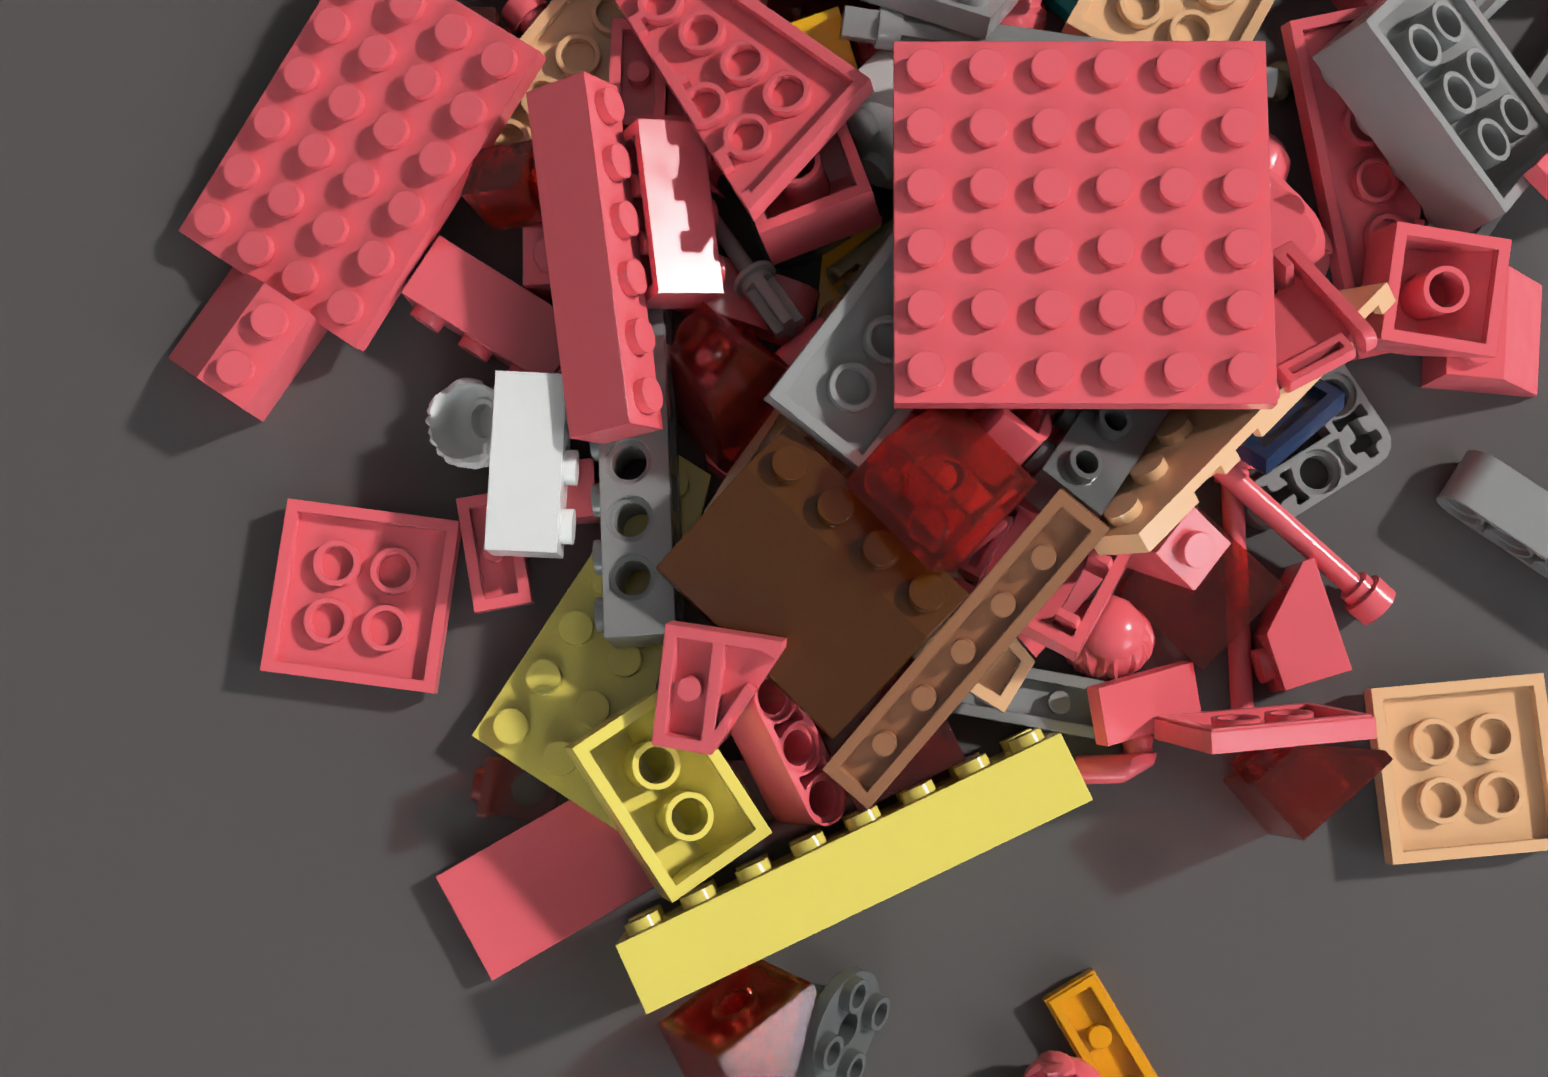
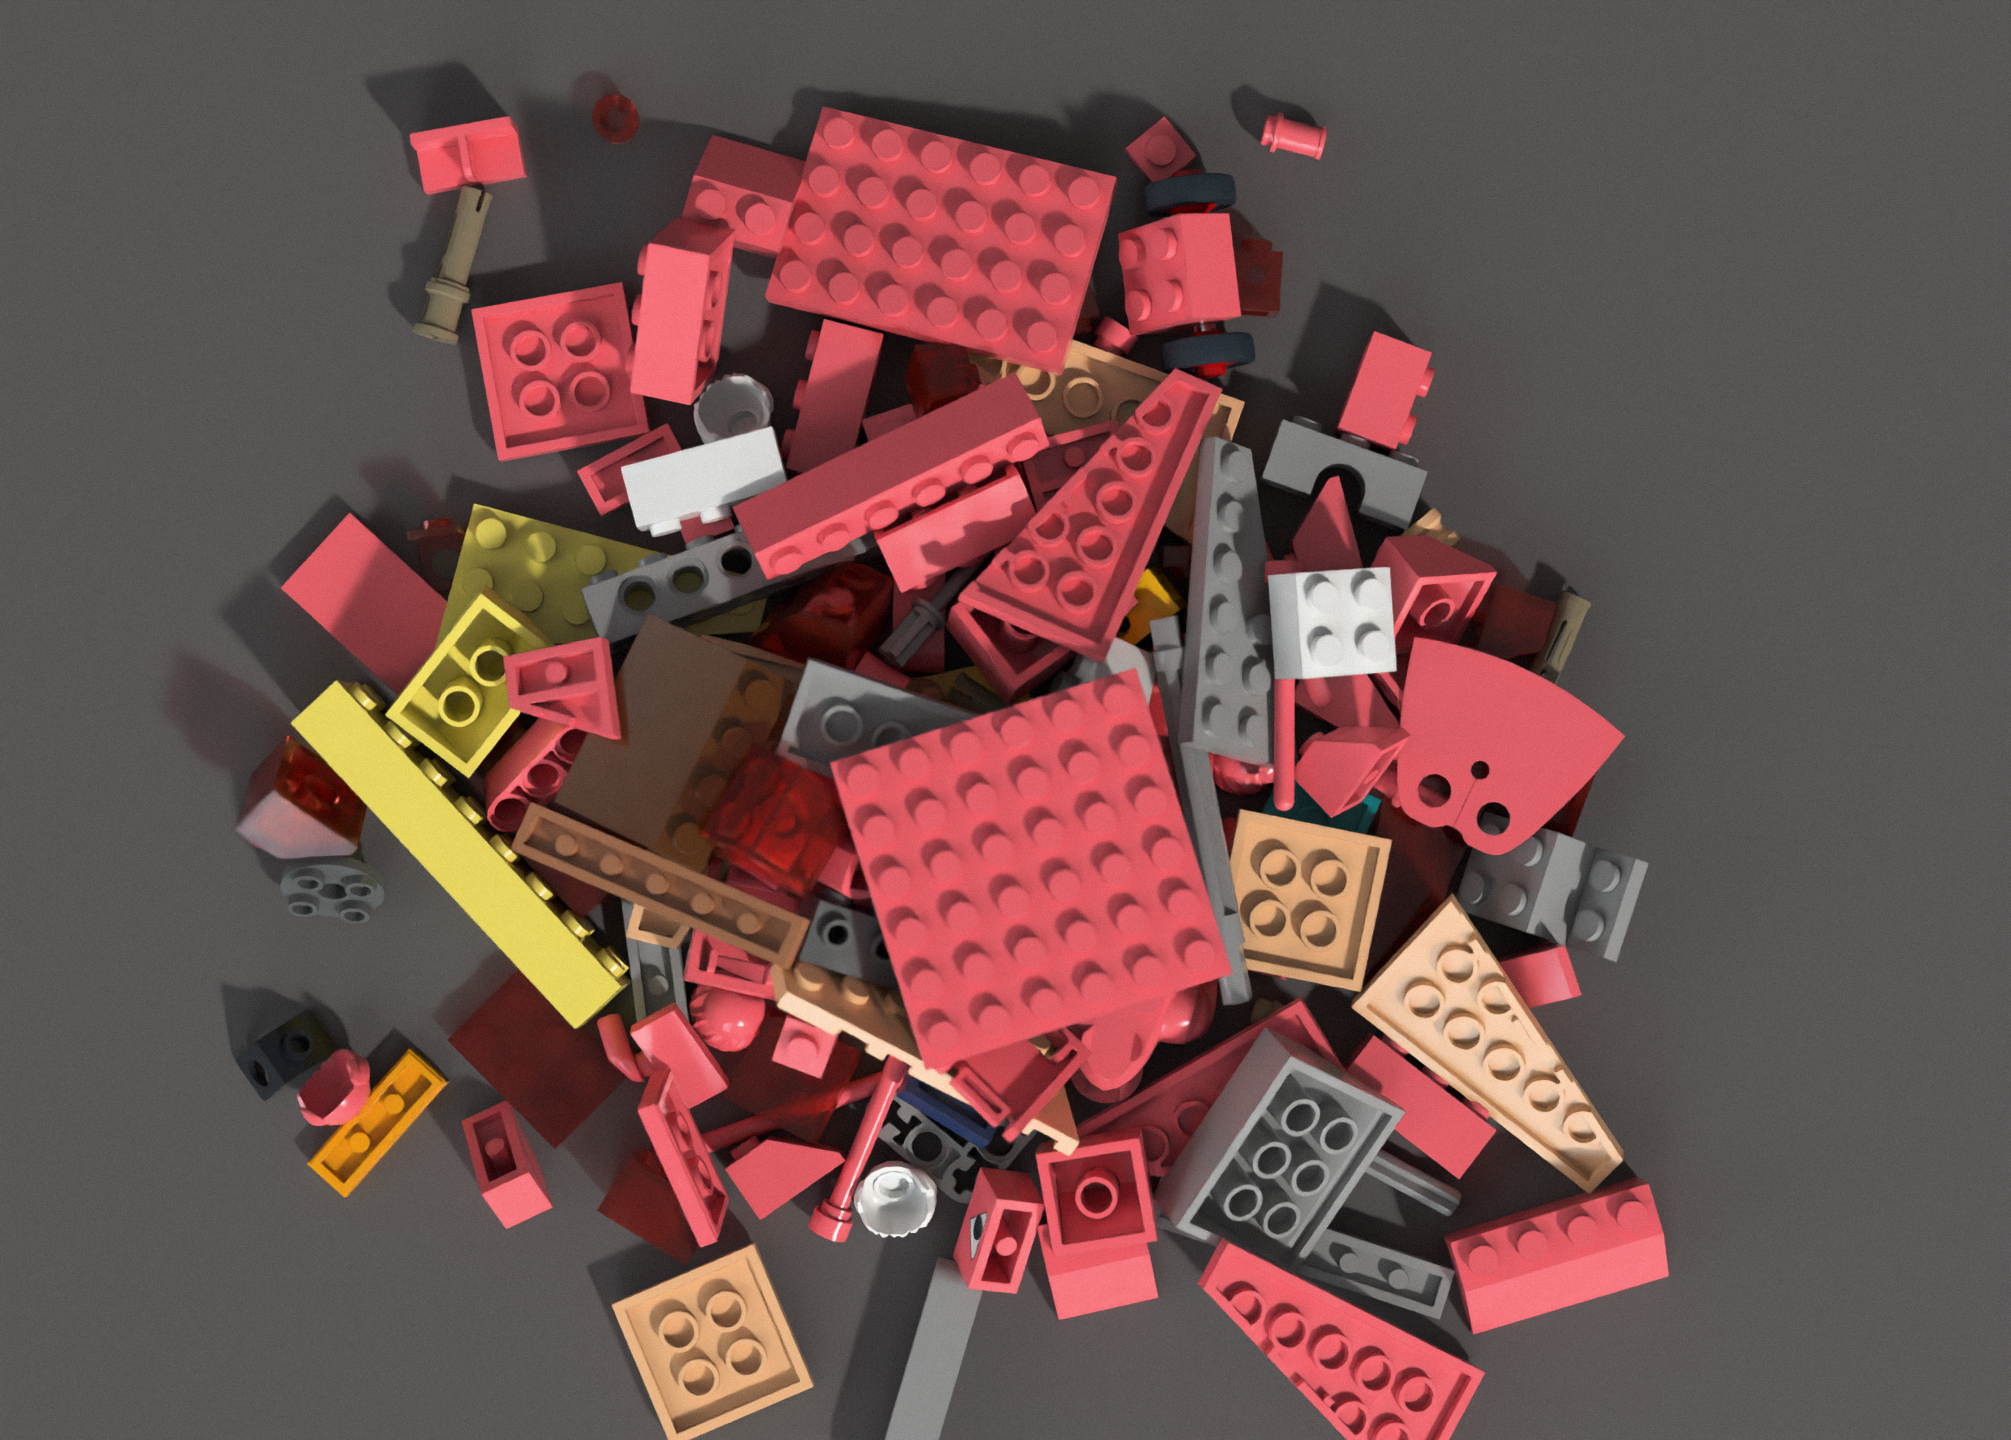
camera: 75 degrees right, 5 degrees up
none -> coral panel [409,116,527,195]
none -> dark tan pin [412,186,493,345]
none -> clear red plate [447,969,628,1149]
none -> coral slope [461,1099,553,1229]
none -> clear red bush [592,94,640,144]
none -> coral brick [625,217,736,405]
none -> white hair [854,1161,937,1238]
none -> coral brick [953,1167,1045,1294]

